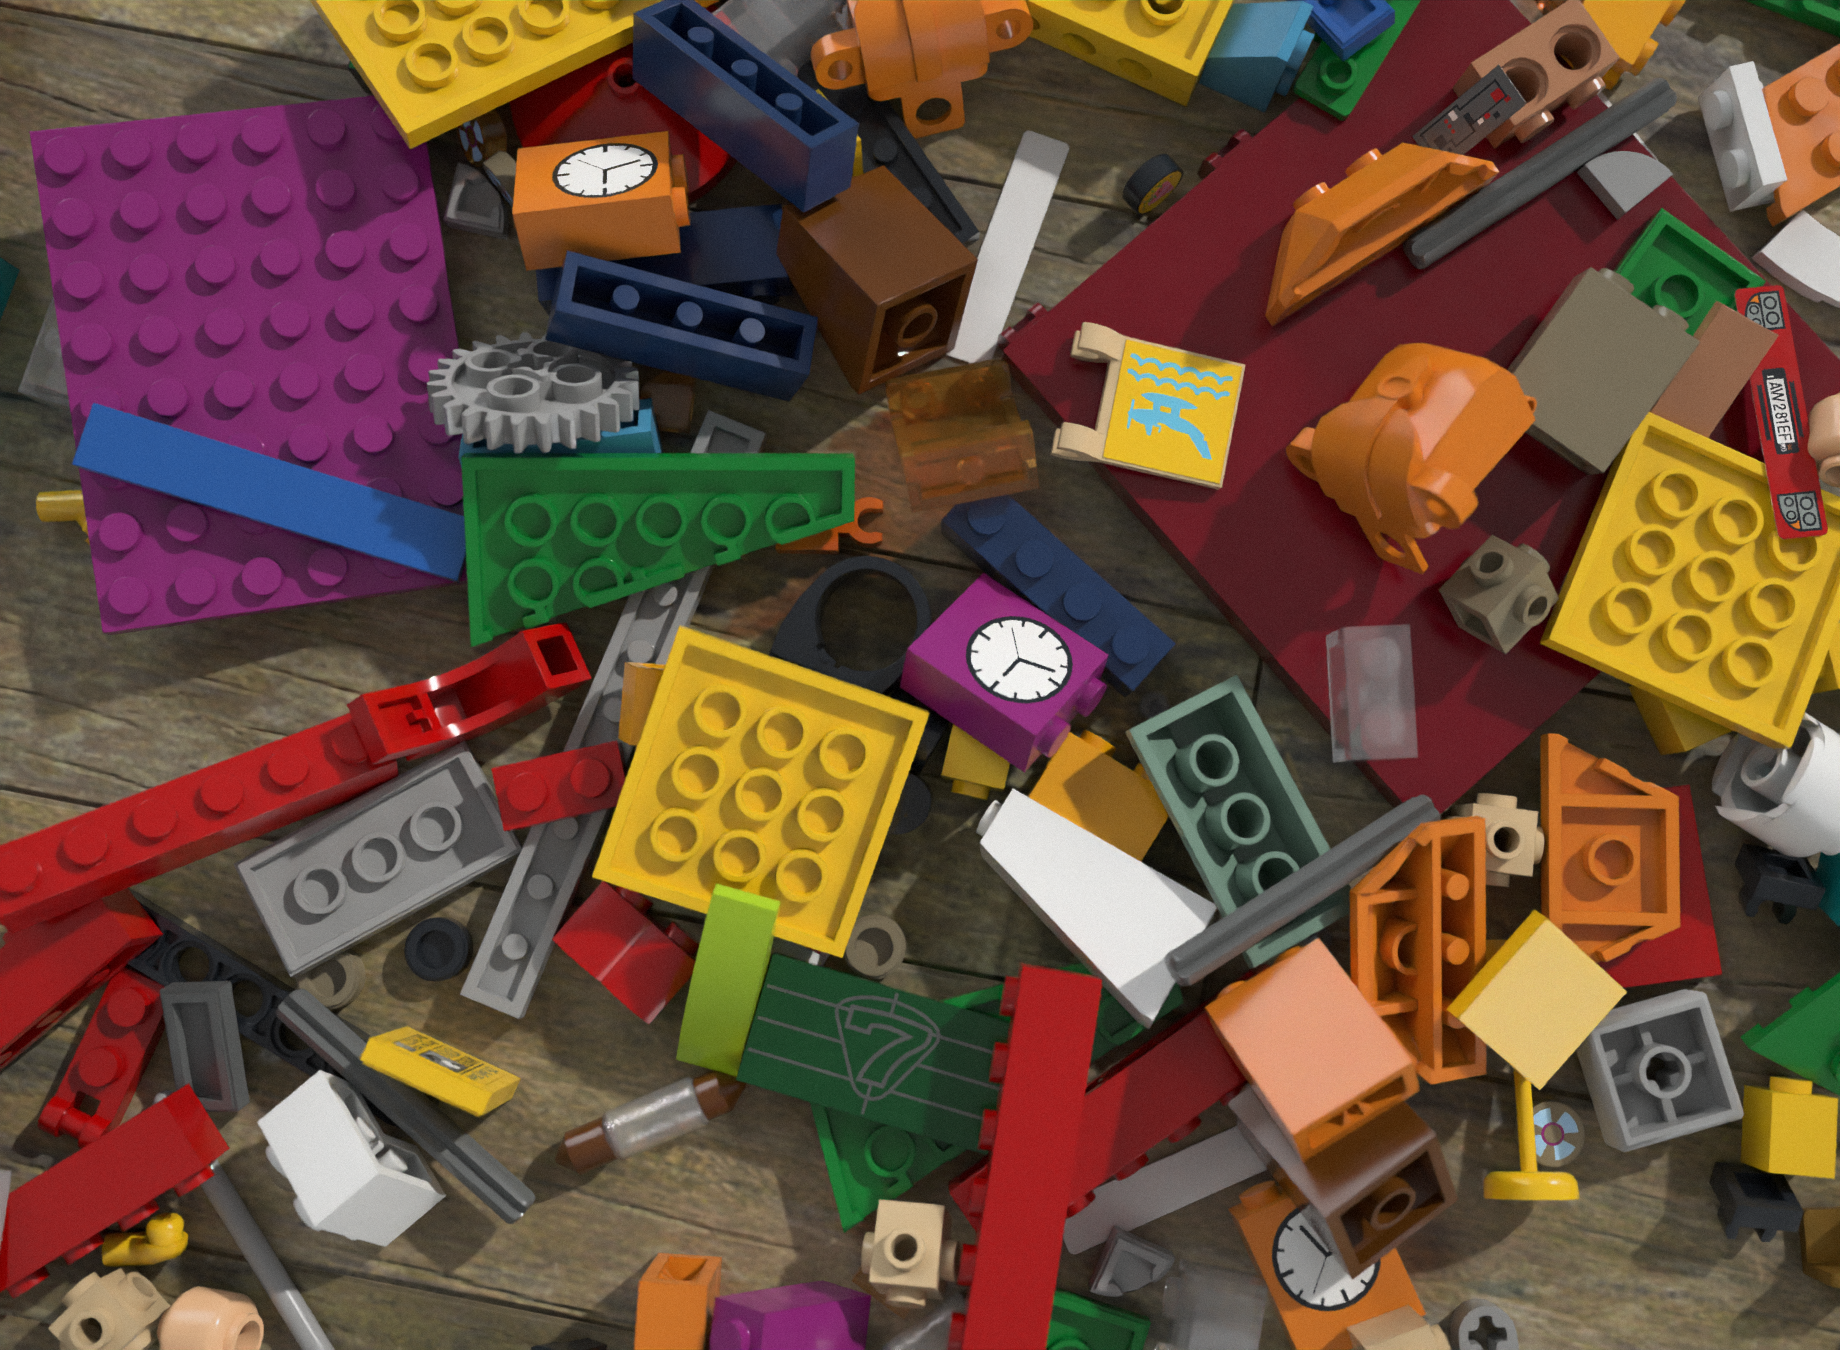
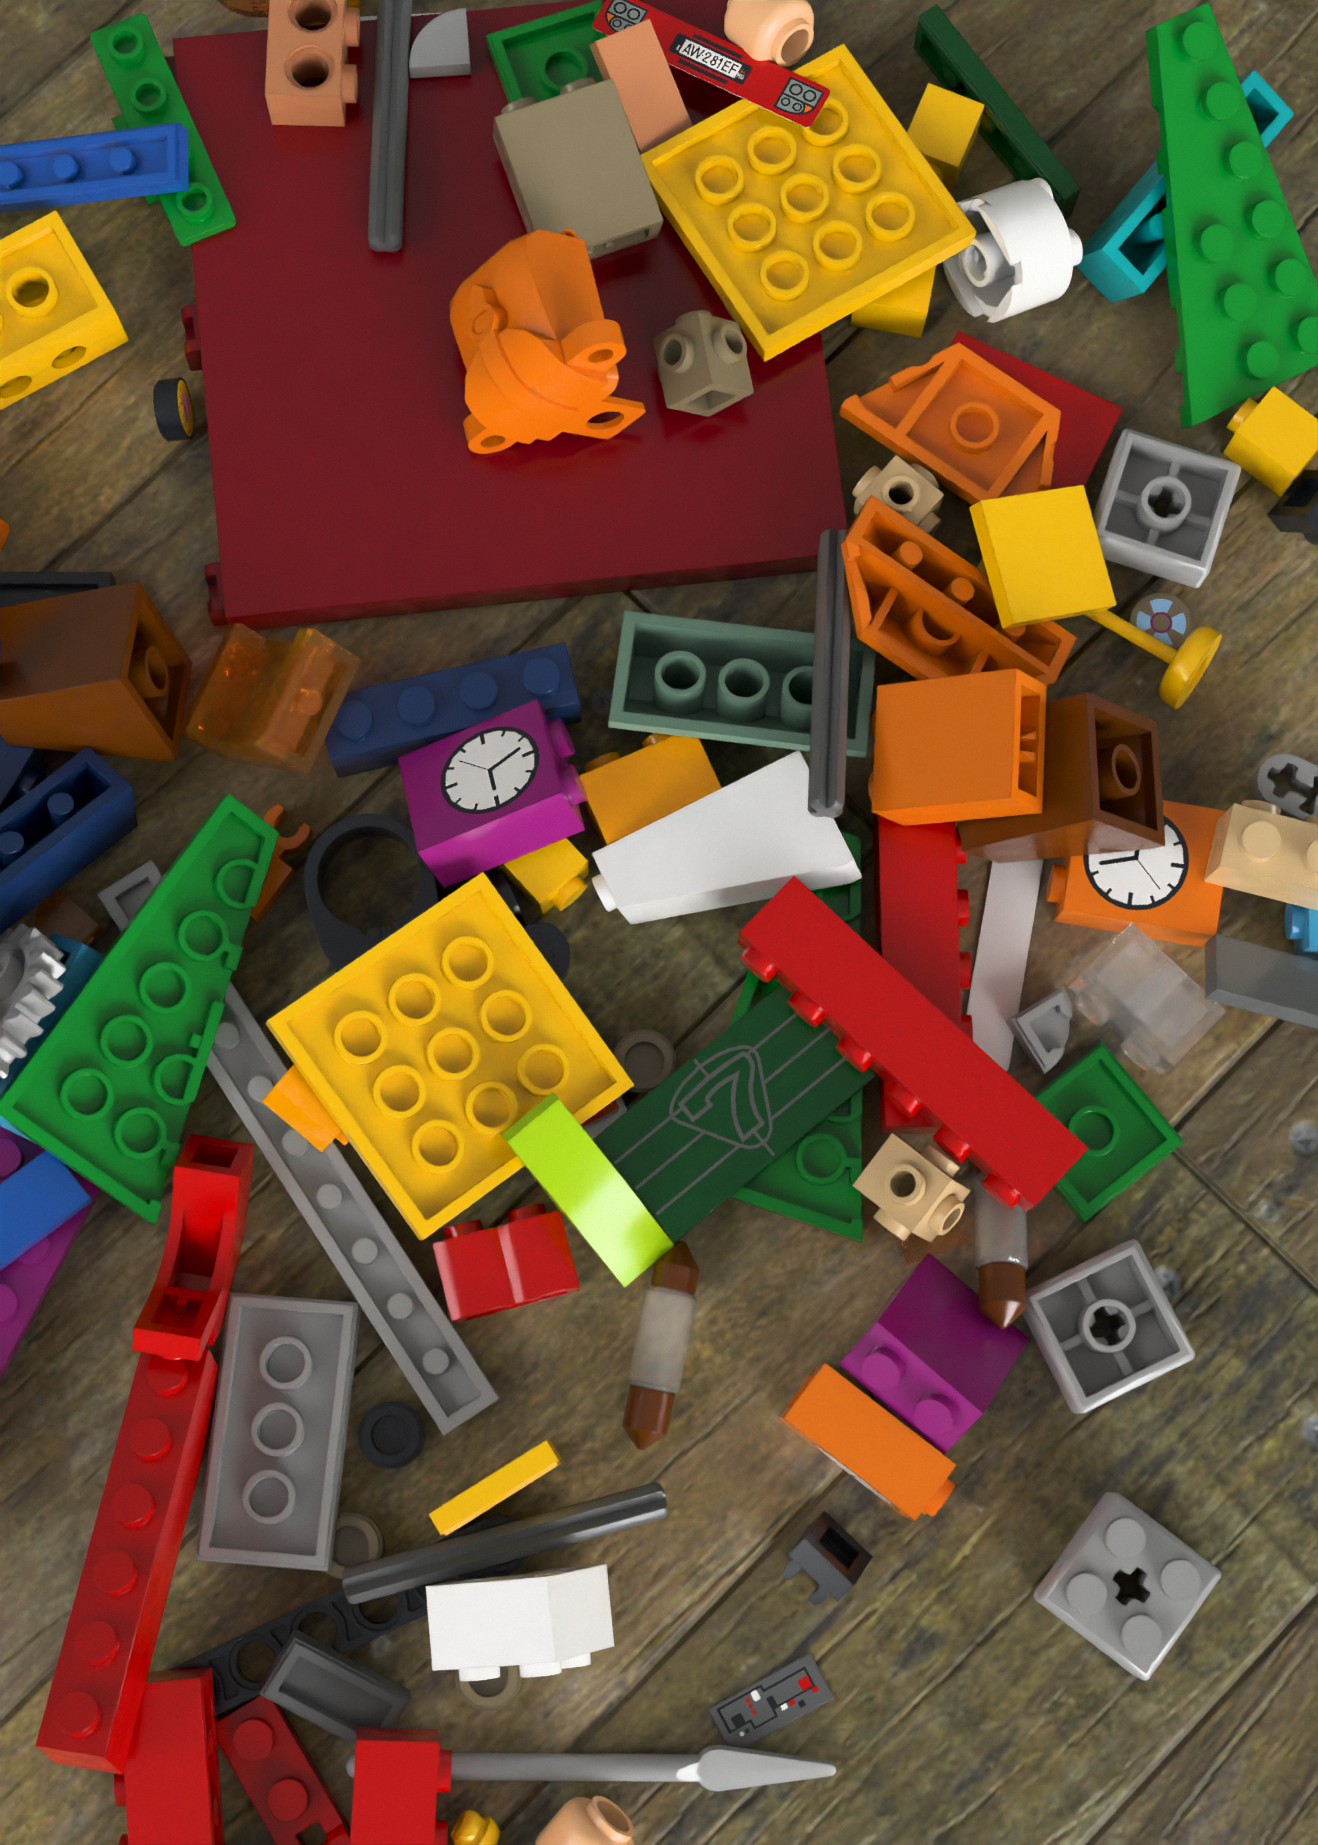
camera: 60 degrees left, 5 degrees down
red plate [491,740,628,832] -> none
white sticker [945,131,1069,368] -> none
flag [1050,322,1246,490] -> none
dark azure slope [1199,1,1315,113] -> none
orange wedge [1266,143,1499,326] -> none
clear brick [1326,625,1418,763] -> none
dark grey sticker [1412,65,1527,155] -> none
black tile [1734,843,1826,924] -> none

